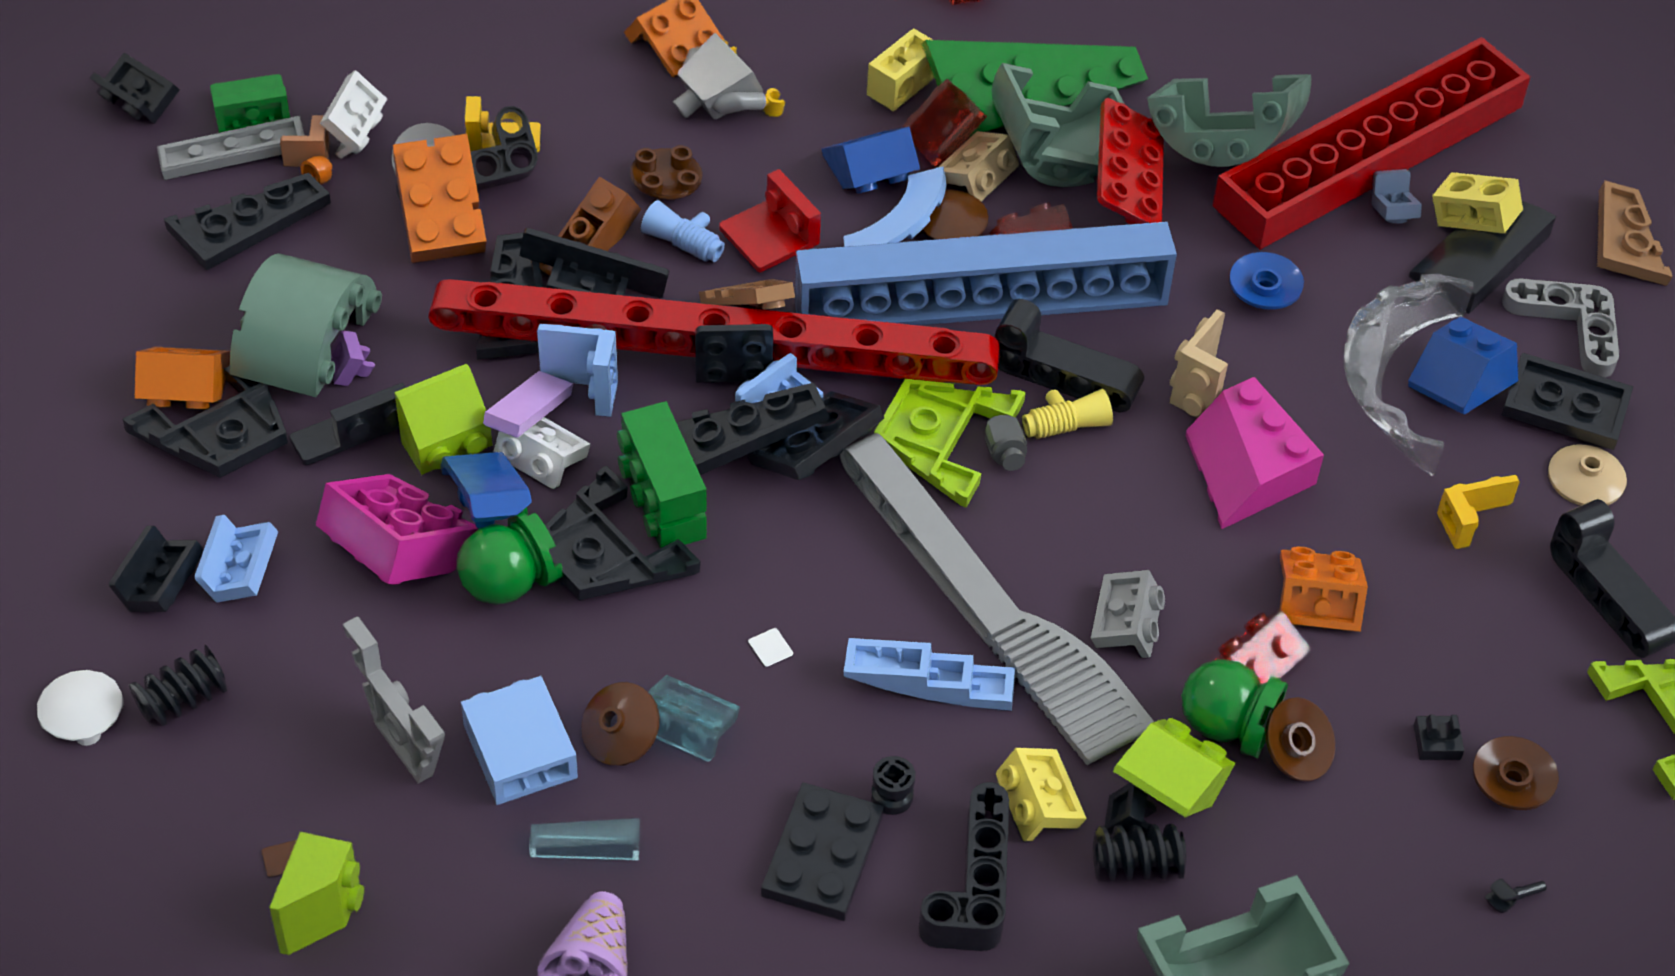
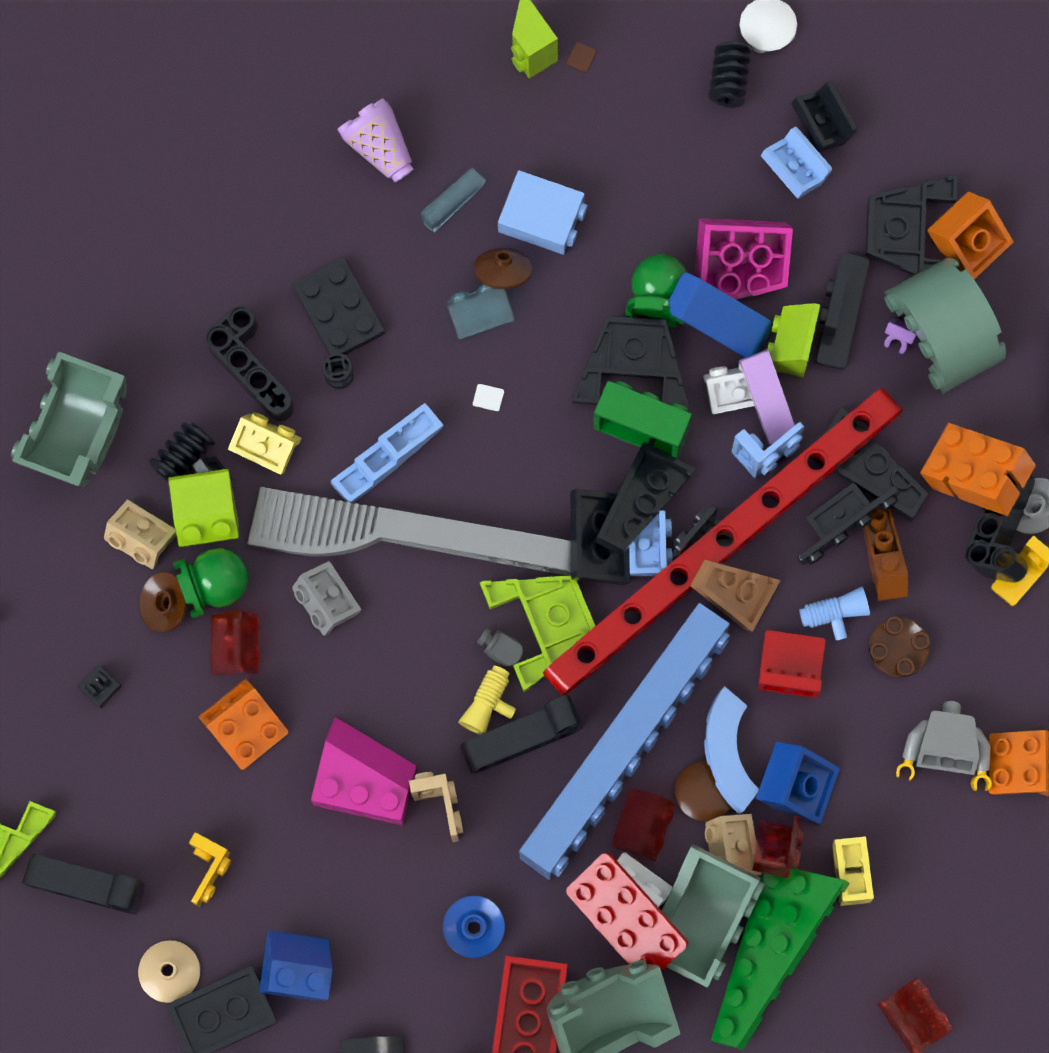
camera: 140 degrees right, 25 degrees up
light grey wing [343,616,445,784] -> none
clear windscreen [1343,274,1474,476] -> none
reddish brown dish [1473,736,1559,810] -> none
none -> tan bracket [104,499,176,569]
none -> white bracket [617,853,672,908]

